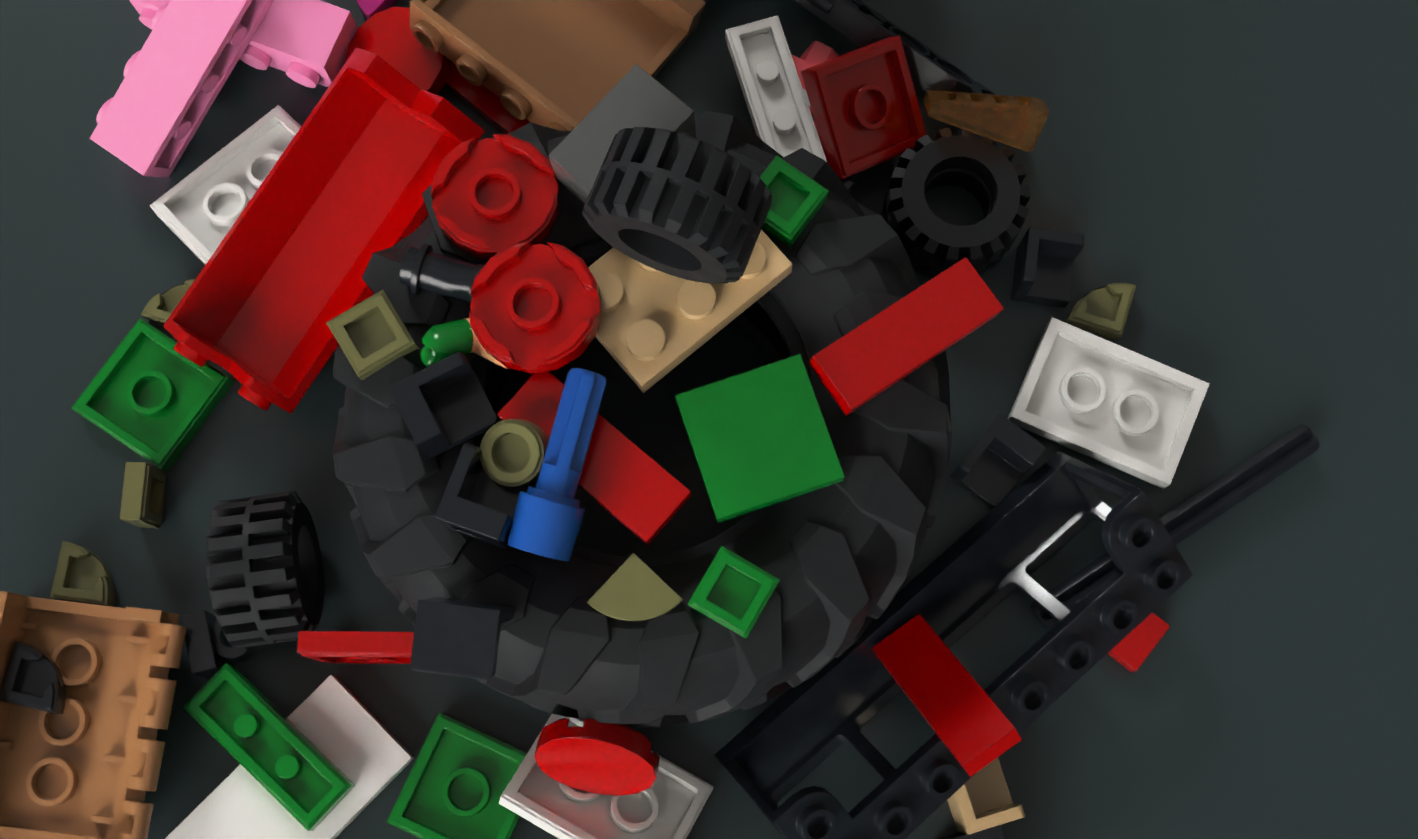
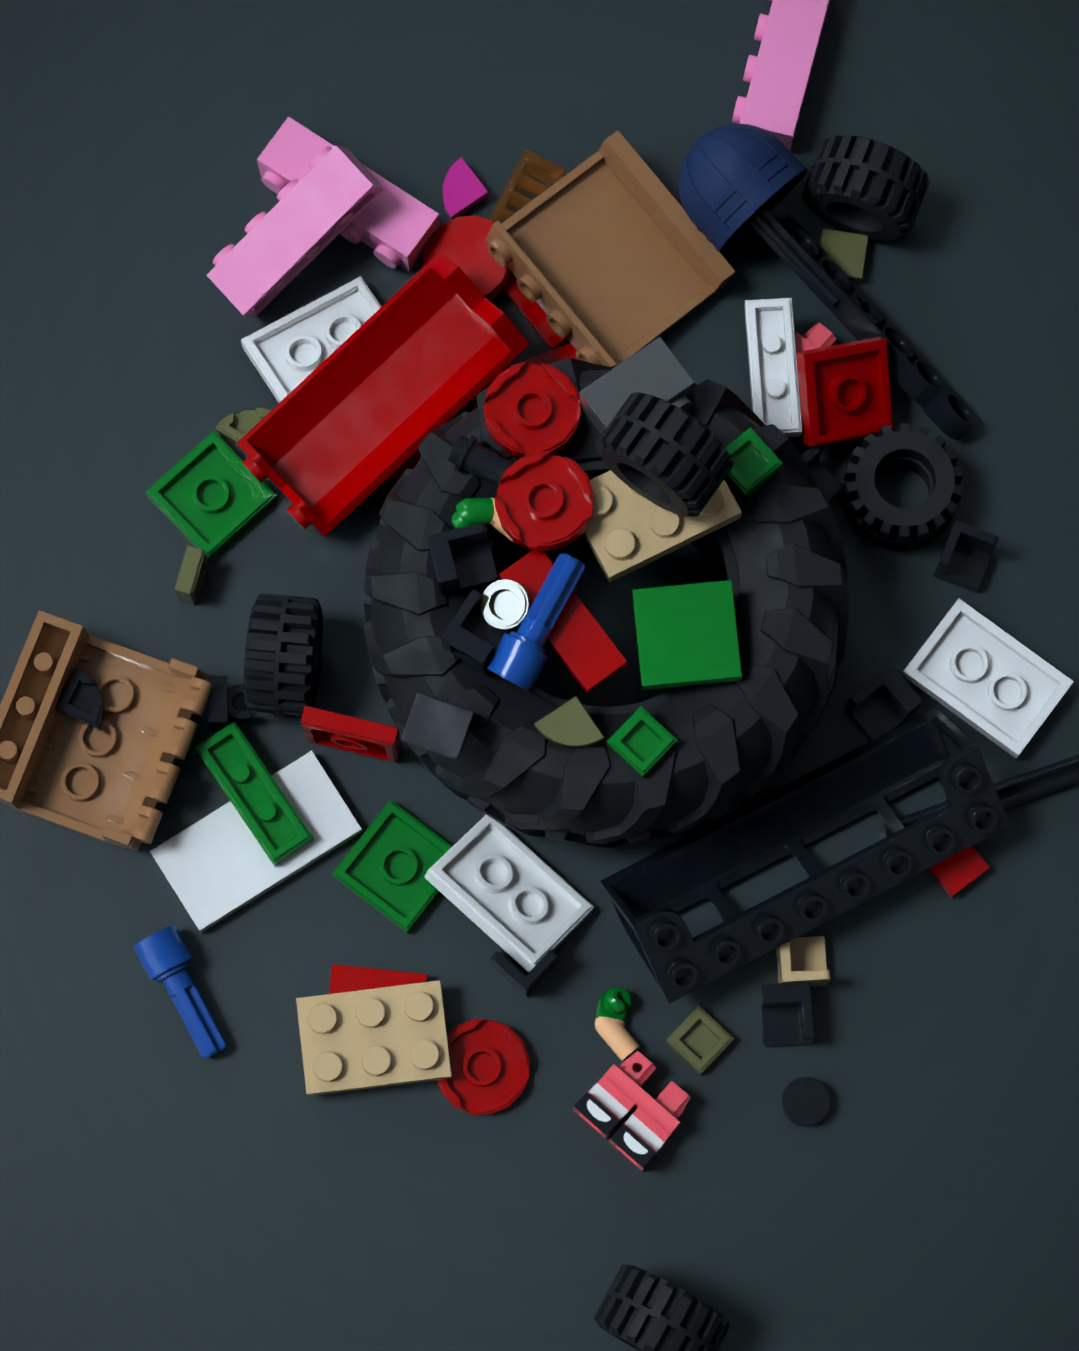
camera: 15 degrees right, 0 degrees up
olive tile [50,541,115,607] -> none
olive tile [326,290,419,380] -> none
red tile [534,718,660,796] -> none
red tile [808,257,1004,416] -> none
red tile [872,614,1022,777] -> none
clear orange slope [923,90,1049,152] -> none
olive tile [1065,283,1136,341] -> none

